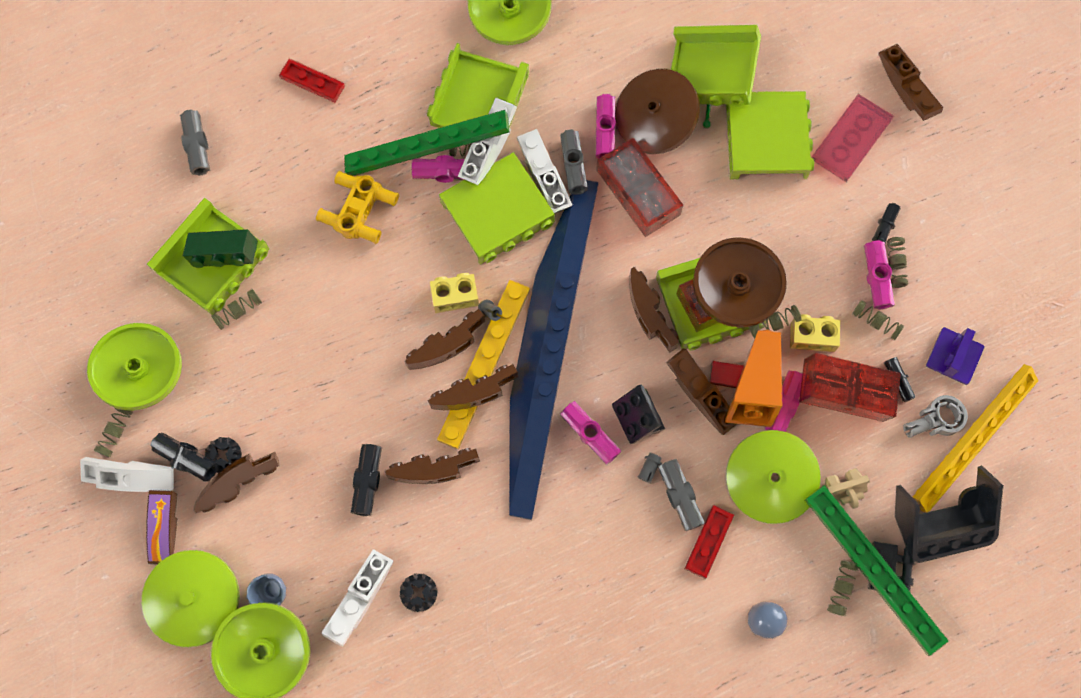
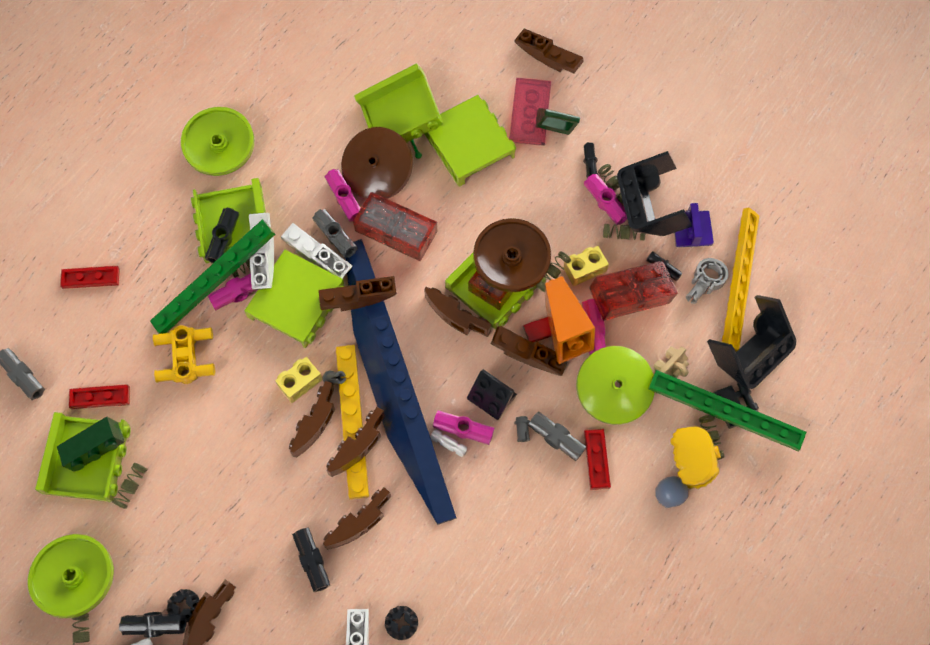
camera: 30 degrees left, 5 degrees down
none -> red tile [69,384,130,409]
none -> black piece [205,207,239,264]
none -> reddish brown slope [318,276,397,312]
none -> white axle [430,429,467,457]
none -> dark green tile [536,108,580,135]
none -> black windscreen [617,151,692,236]
none -> yellow animal [670,426,721,489]

